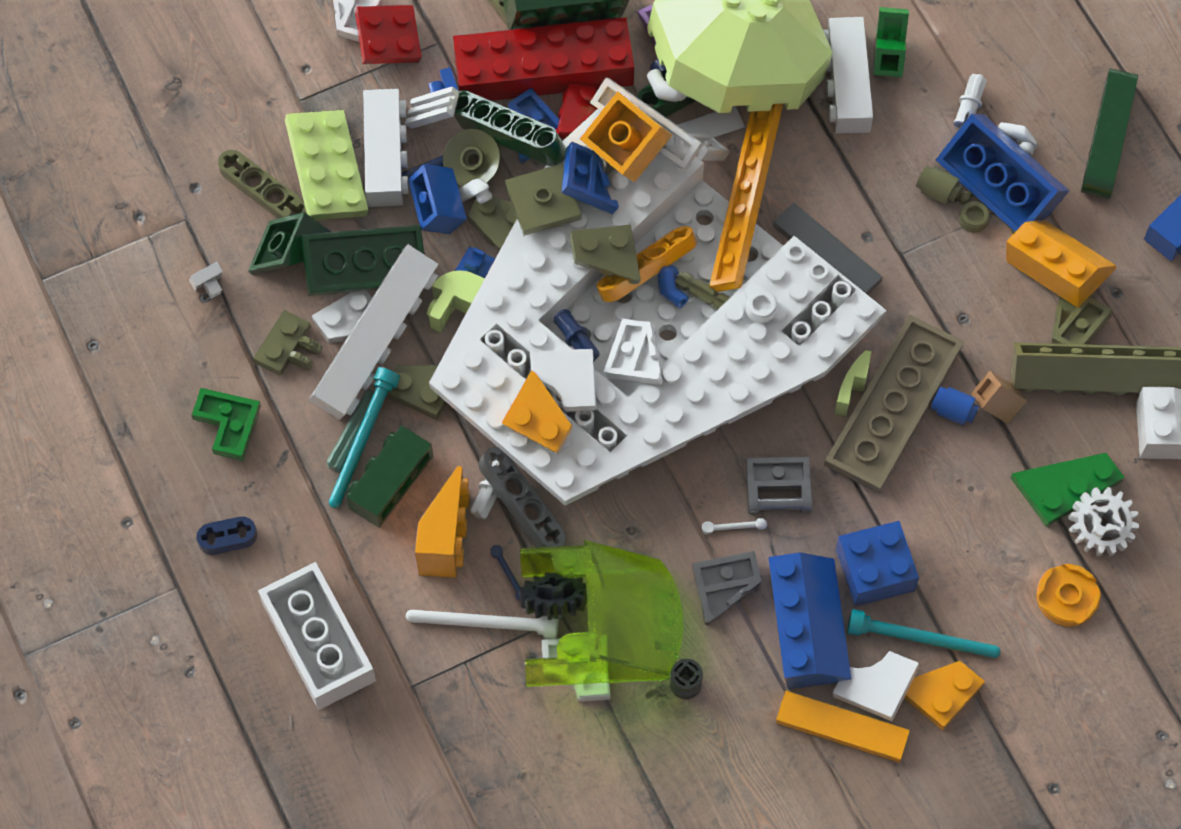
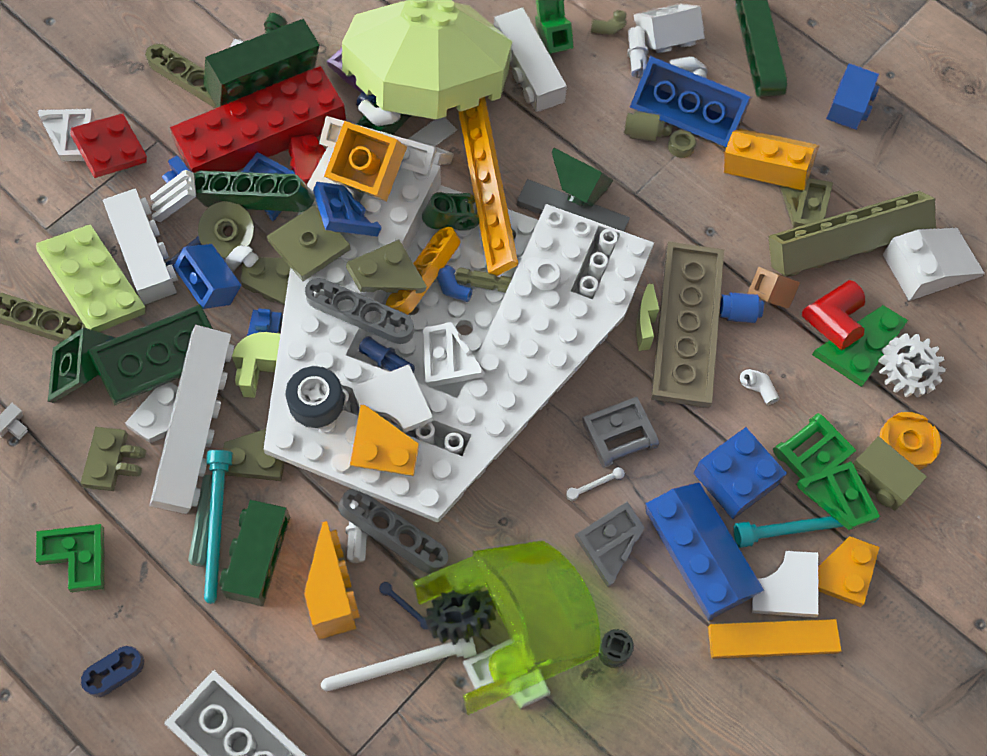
camera: 25 degrees left, 0 degrees up
none -> black wheel [285,366,345,428]
none -> dark grey beam [305,278,414,344]
none -> dark green piece [422,192,480,231]
none -> dark green slope [551,148,613,207]
none -> olive arm [591,10,627,35]
none -> white slope [634,4,705,53]
none -> white arm [740,370,780,405]
none -> green plate [773,413,856,479]
none -> green wing [796,461,880,530]
none -> red brick [802,280,866,350]
none -> olive brick [853,436,927,511]

